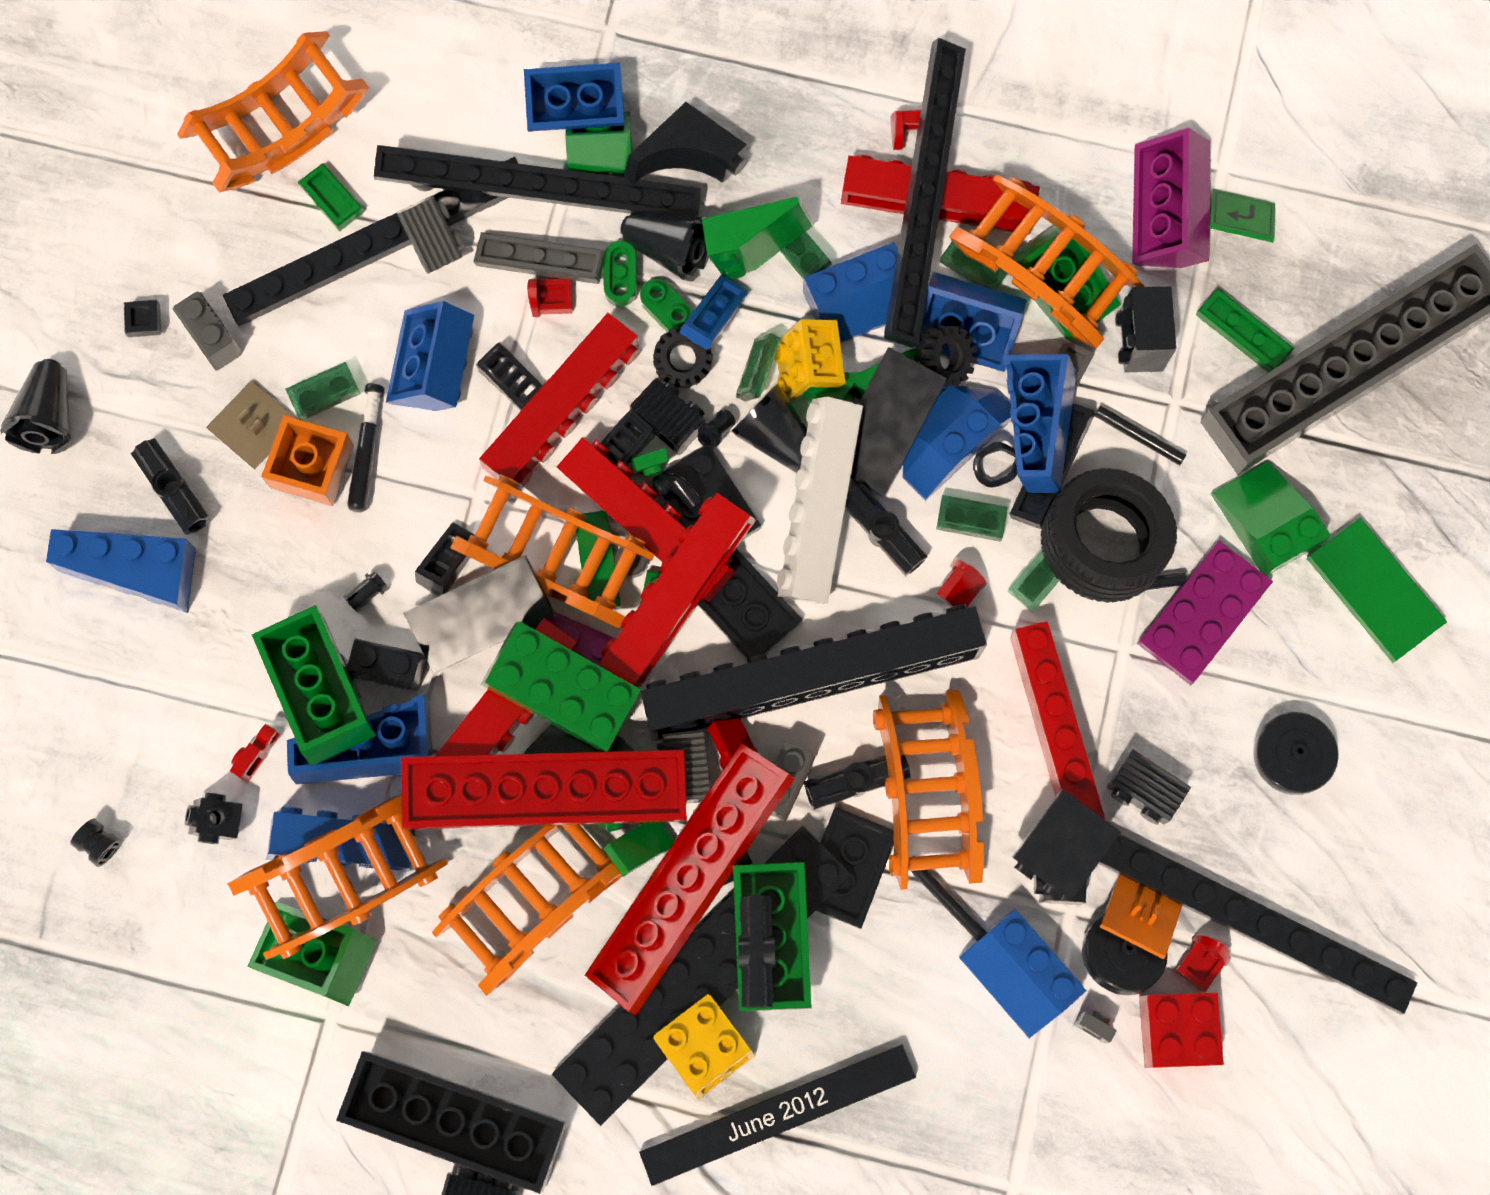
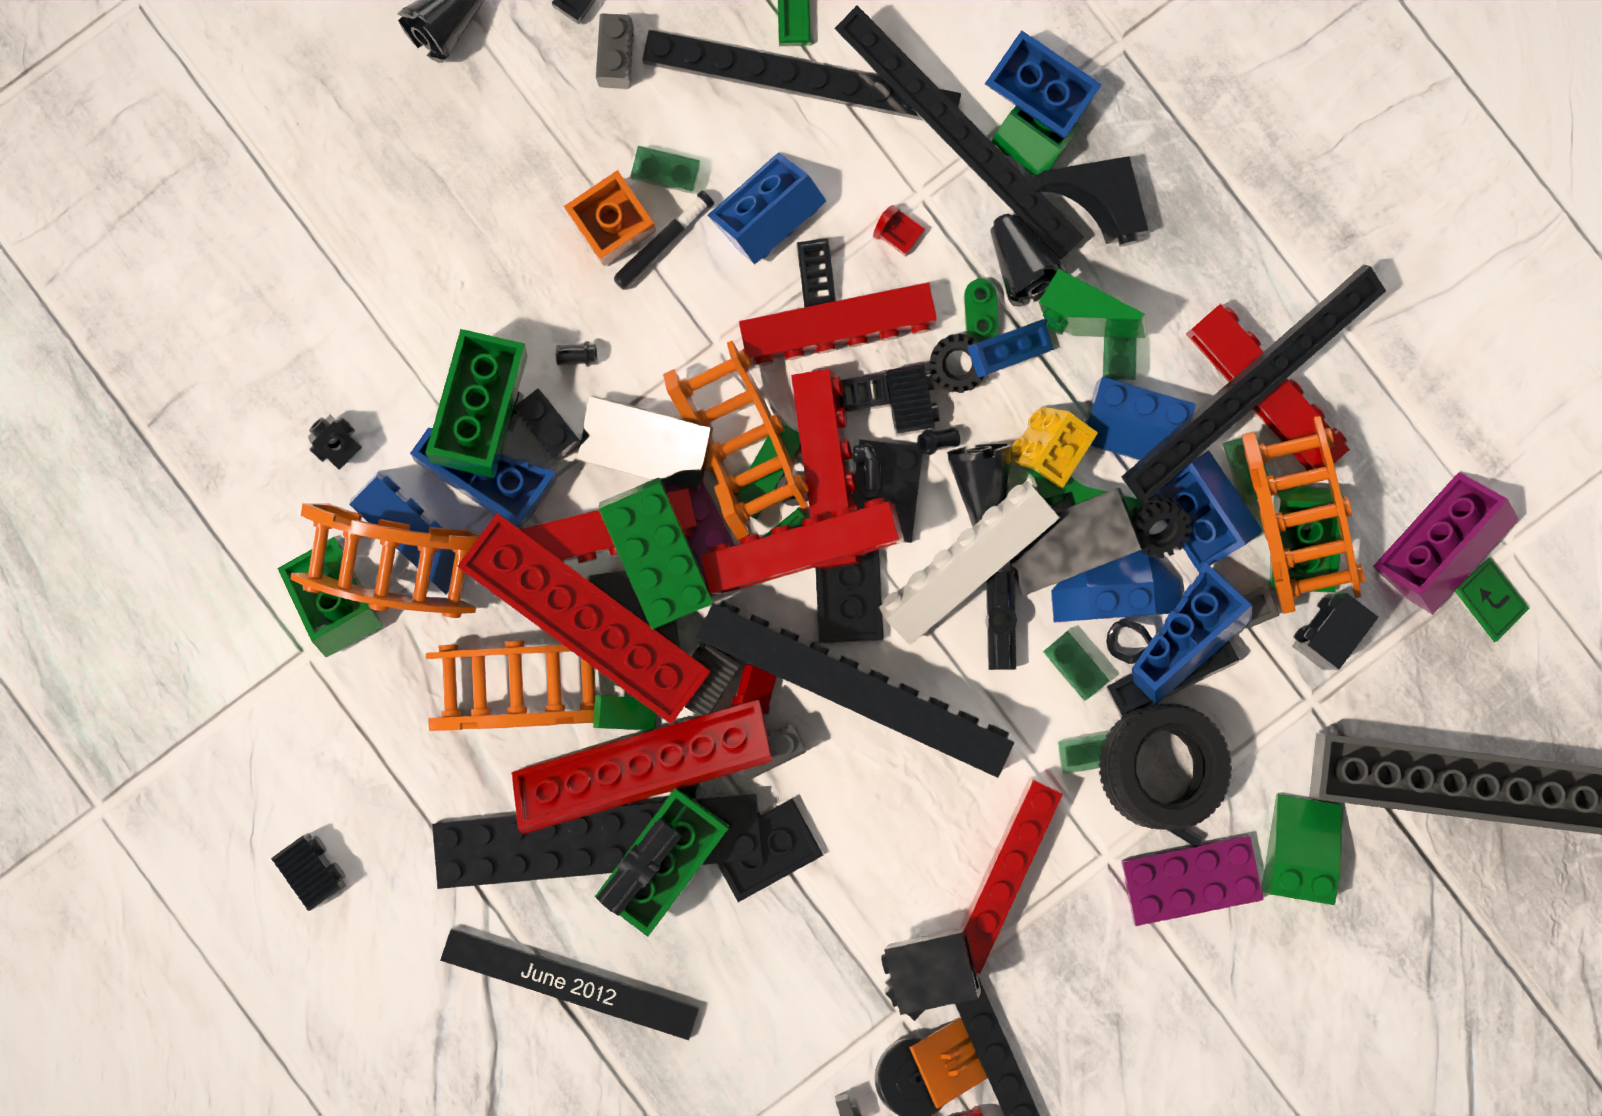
camera: 40 degrees right, 10 degrees up
blue wedge [46,529,196,613] -> none
black wheel [70,818,121,867] -> none
black piece [130,438,211,535] -> none
dark tan piece [206,380,297,470] -> none
red plate [229,723,281,783] -> none
black brick [336,1051,568,1194] -> none
dark grey brick [396,196,465,274] -> none
black slope [415,522,475,596] -> none
dark grey tile [473,232,606,284] -> none
green plate [603,241,637,307] -> none
green plate [630,448,669,478] -> none
yellow bracket [653,995,755,1100] -> none
clear green tile [735,333,781,402] -> none
black piece [804,755,911,810] -> none
orange fence [873,689,984,890] -> none
red tile [890,110,921,150] -> none
black bar [911,856,987,941] -> none
red tile [936,558,987,608] -> none
blue slope [958,909,1087,1039] -> none
black bar [1094,405,1187,466] -> none
black brick [1106,749,1191,825] -> none
green tile [1195,288,1295,373] -> none
black wheel [1253,712,1339,795] -> none
green tile [1306,518,1447,663] -> none

